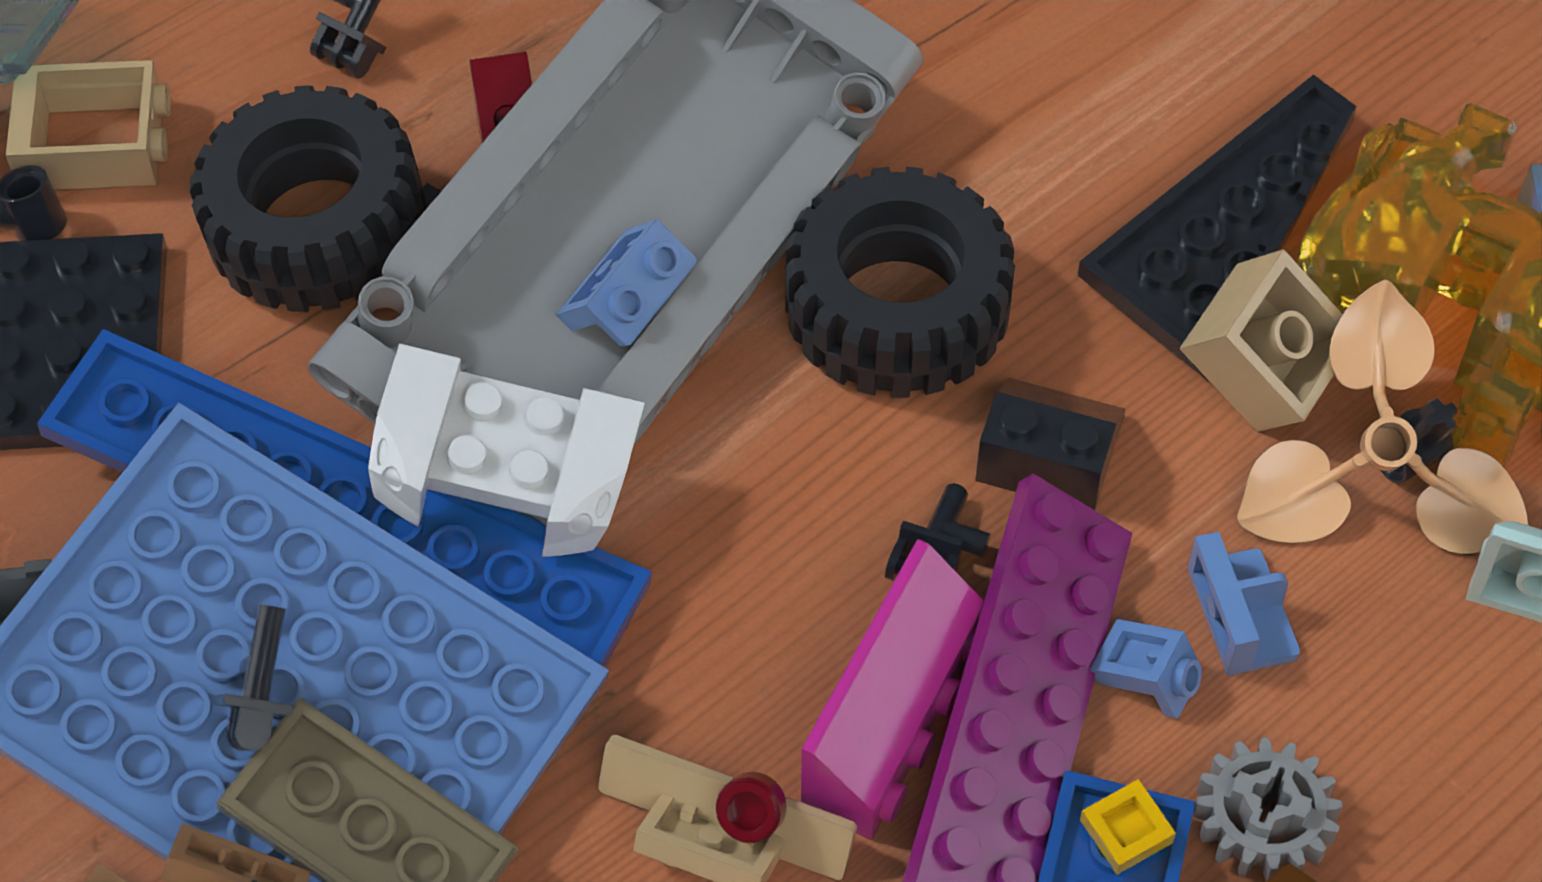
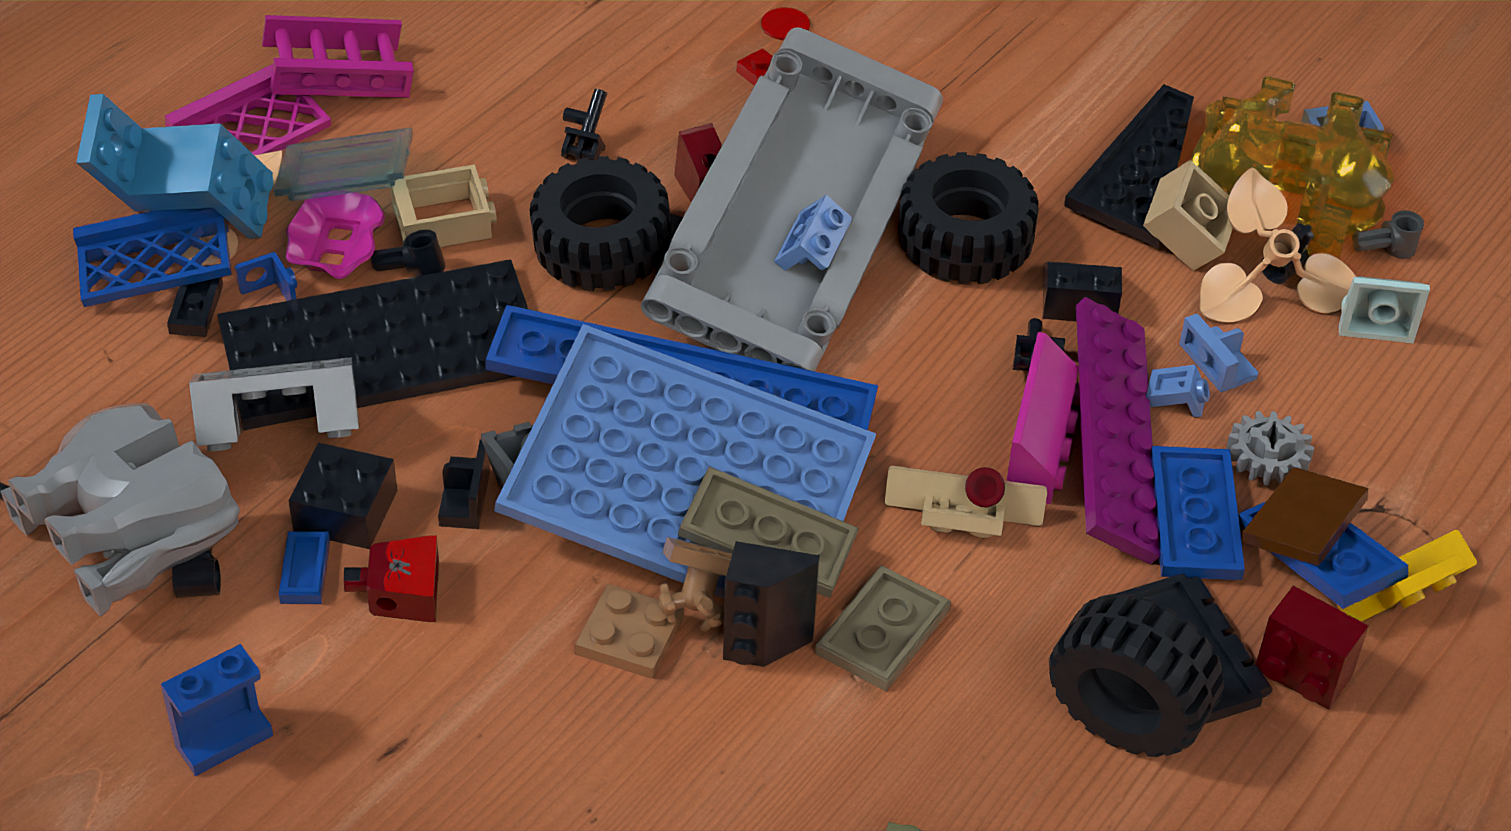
camera: 15 degrees left, 10 degrees down
black arm [214,604,293,751] -> none
white piece [368,343,645,557] -> none
yellow tile [1080,779,1176,875] -> none

